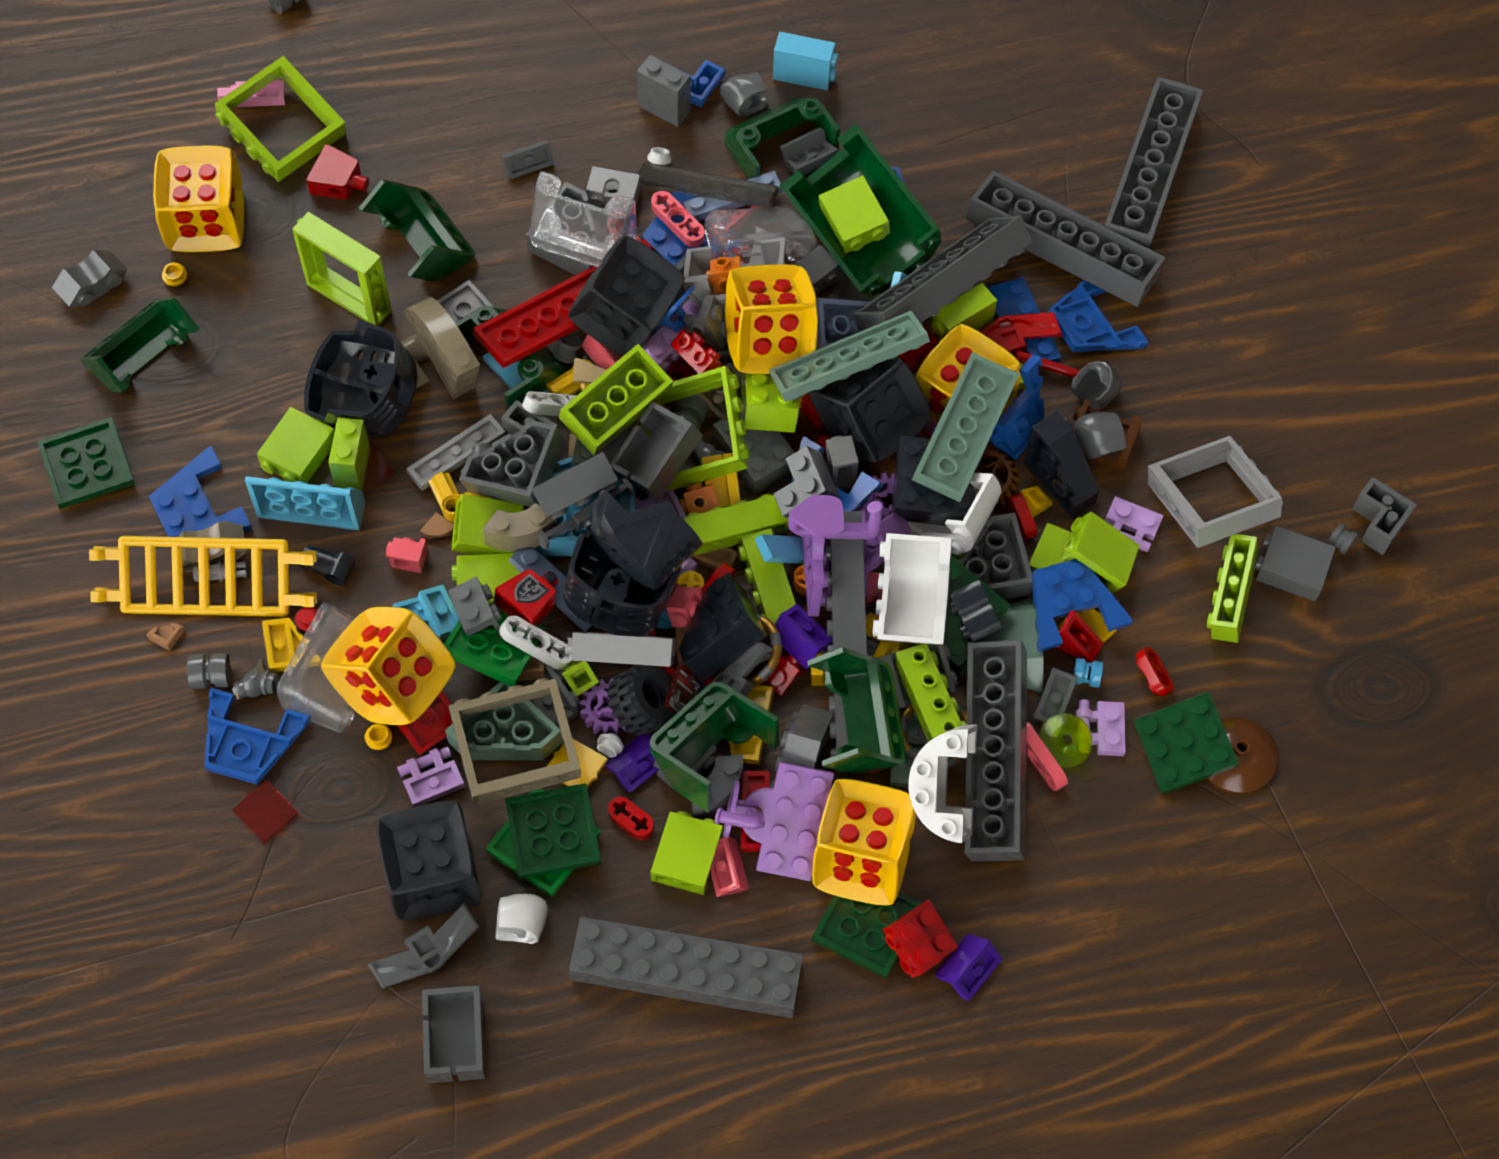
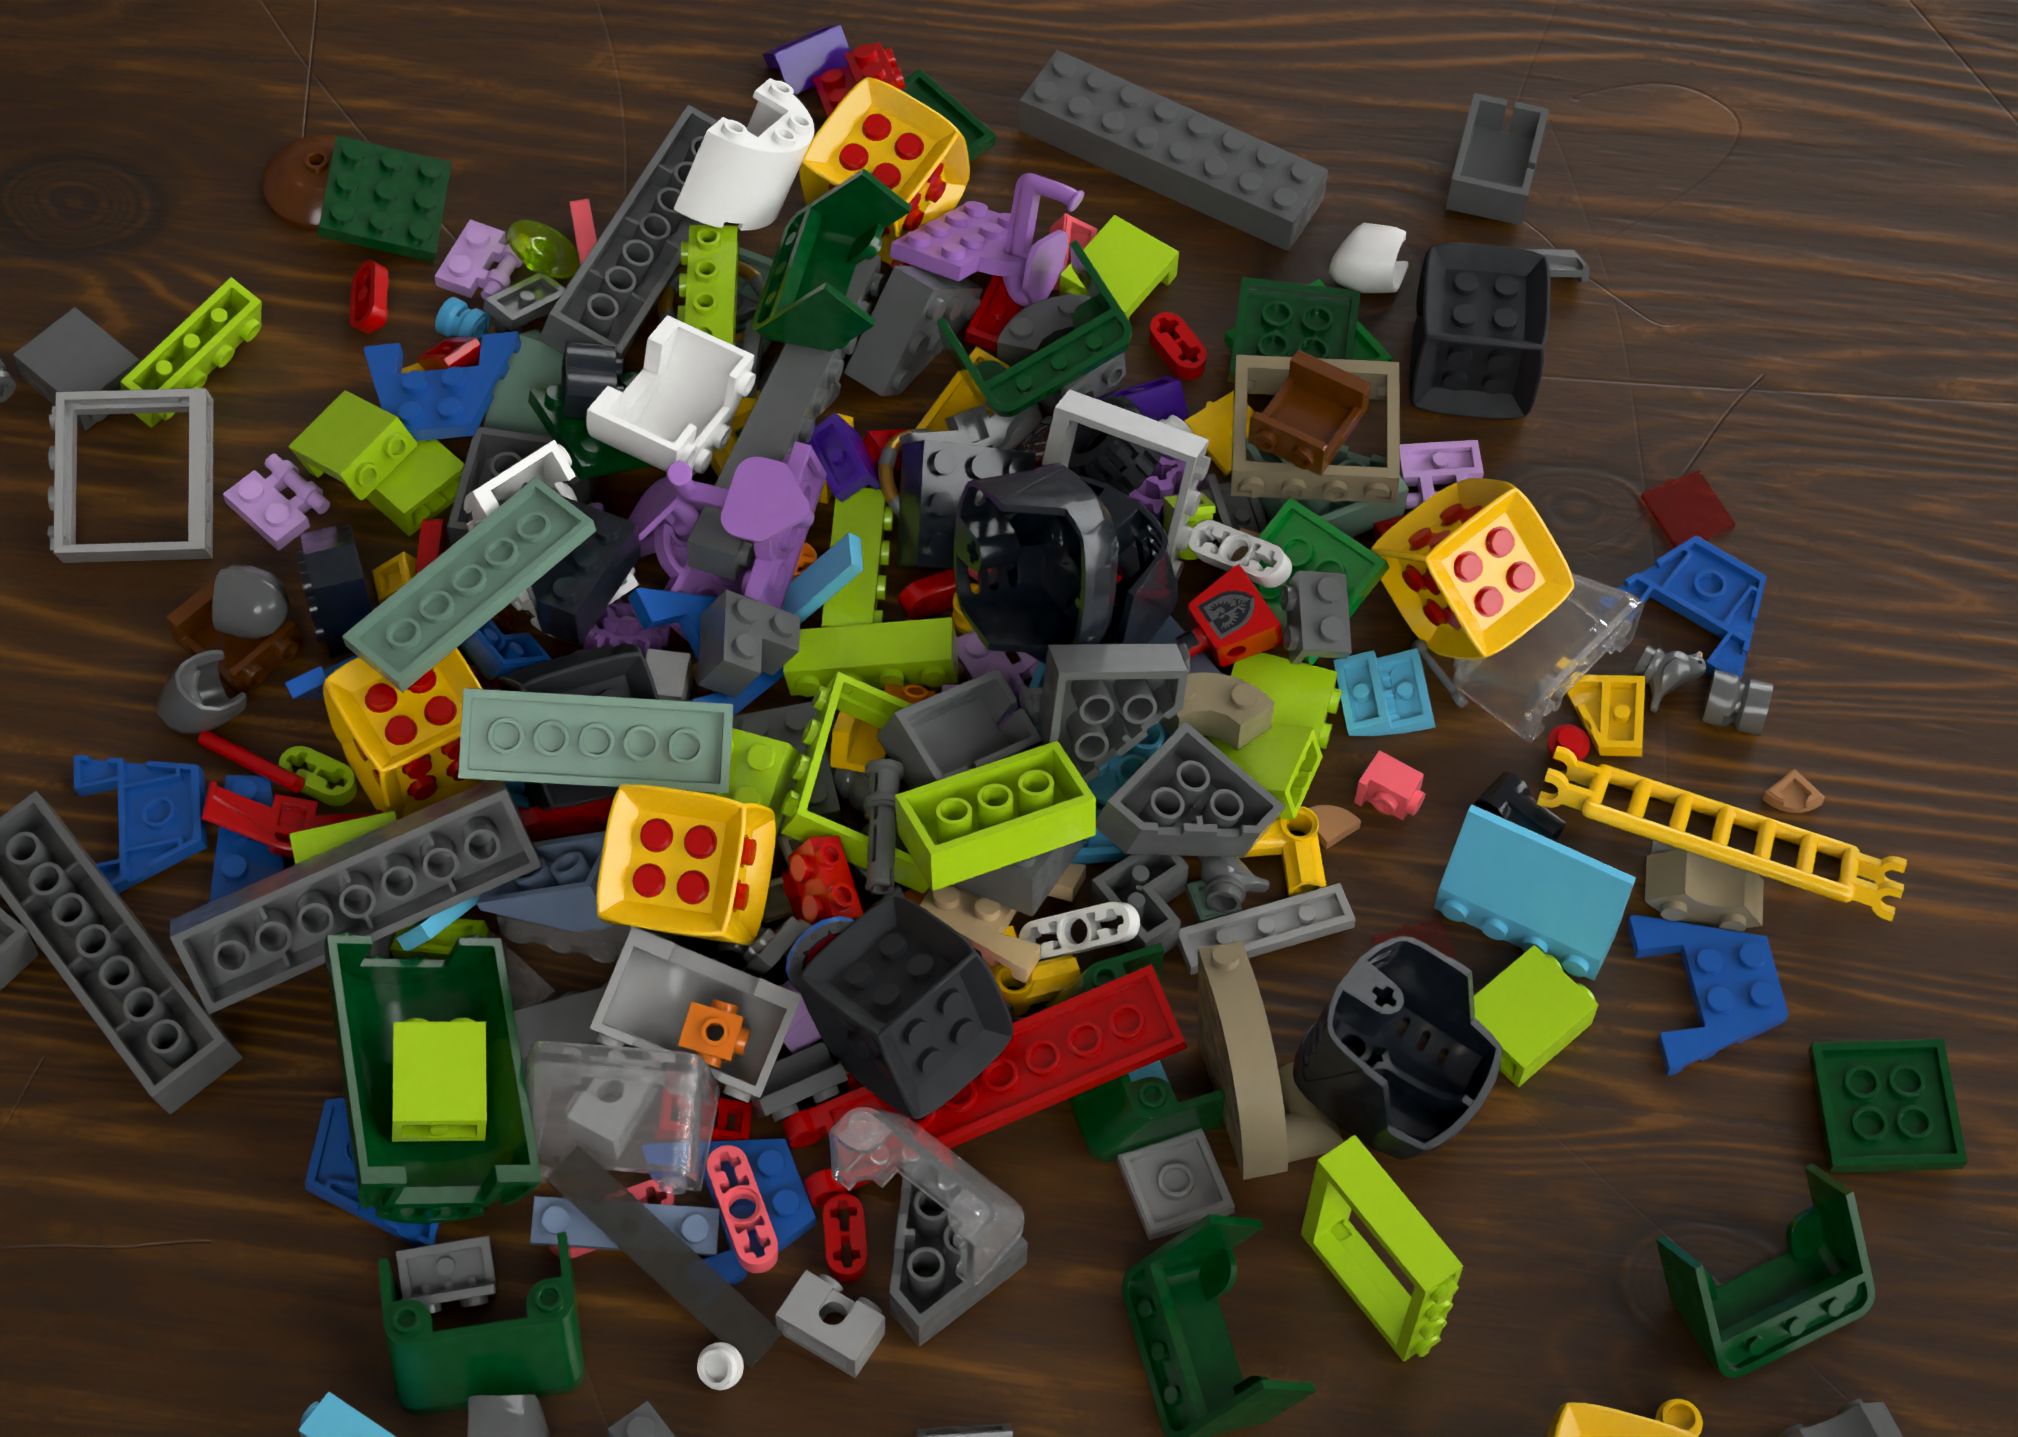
camera: 160 degrees left, 5 degrees down
lime brick [328,417,370,491] -> none
none -> dark grey pin [864,759,904,894]
none -> reddish brown panel [1248,350,1371,476]

